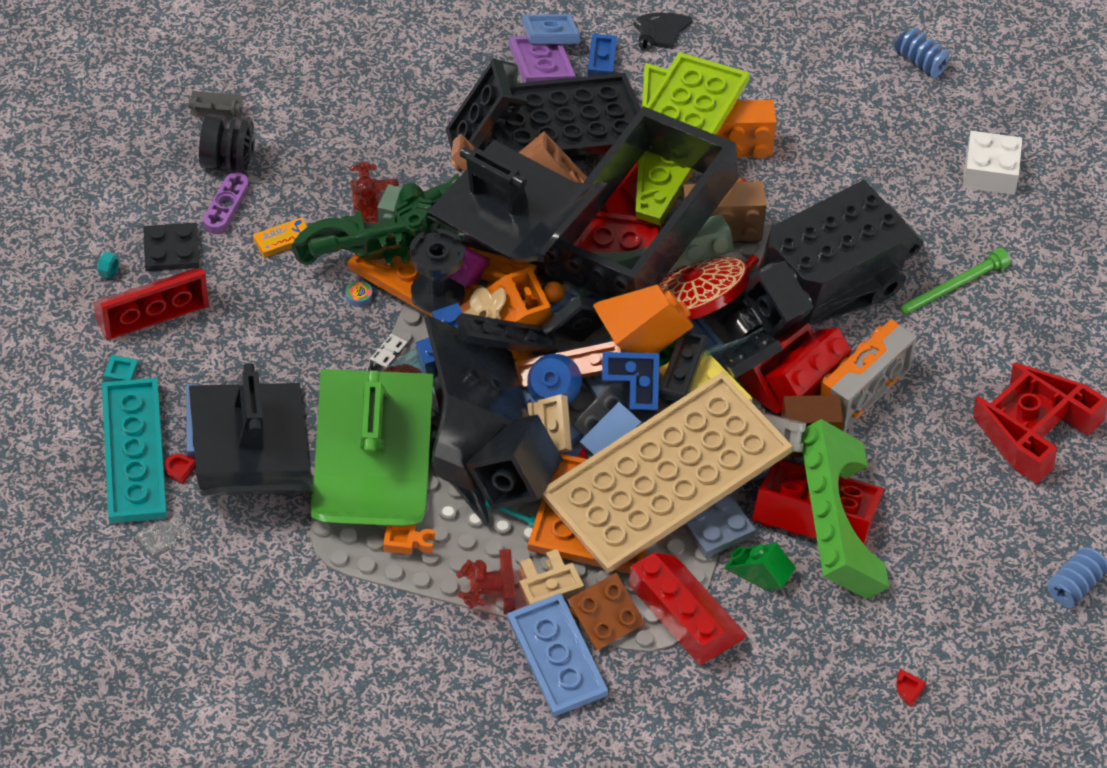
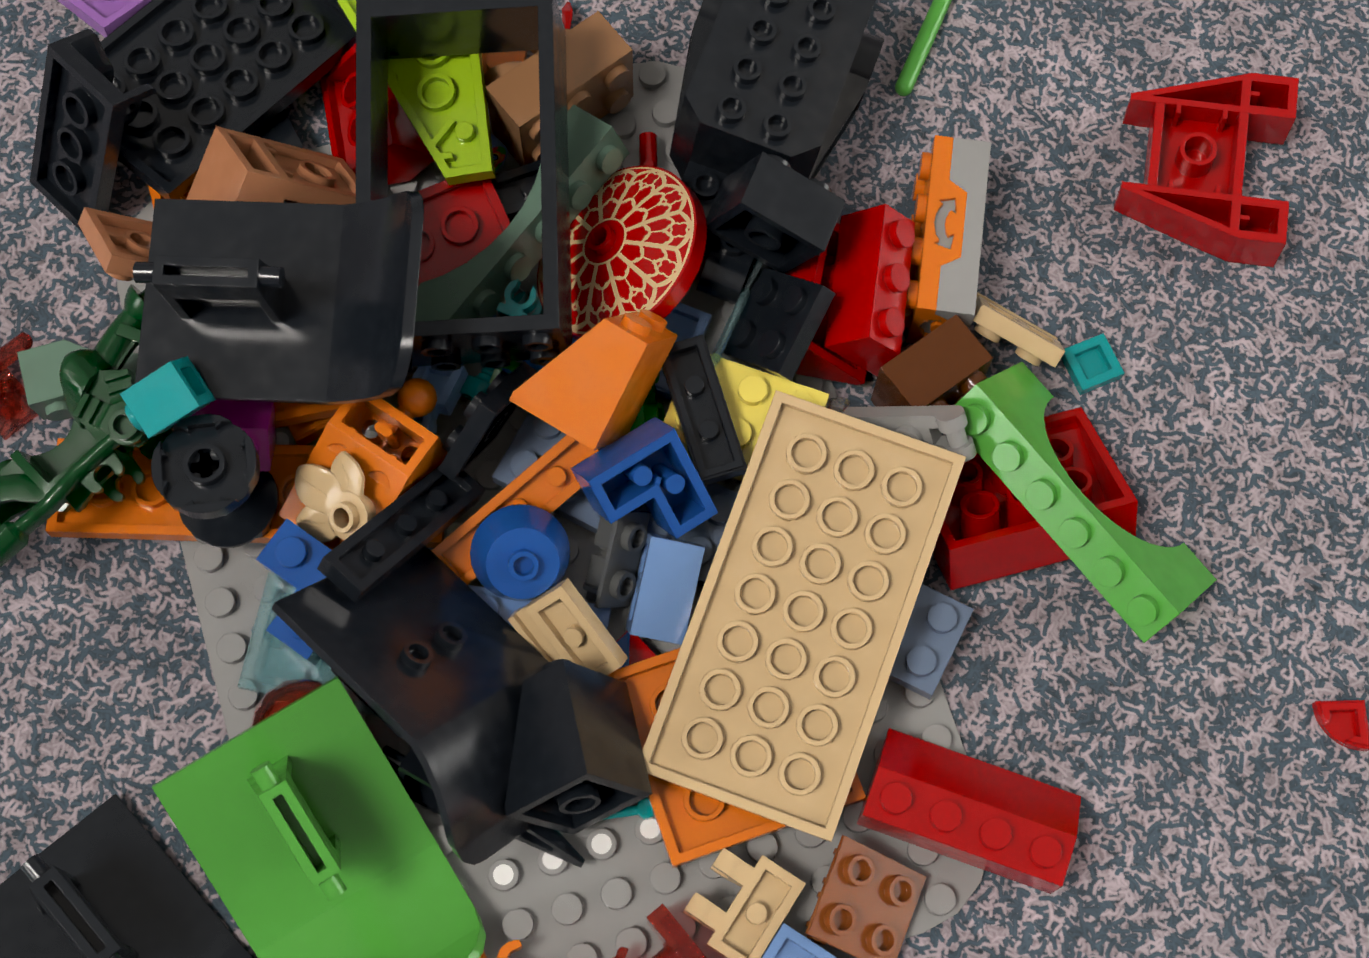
camera: 35 degrees left, 20 degrees up
tile [345,281,373,307] -> none
white piece [367,334,408,371] -> none
green slope [724,543,796,590] -> none
none -> teal brick [120,356,216,438]
none -> tan plate [973,292,1065,367]
none -> teal tile [1061,333,1125,395]

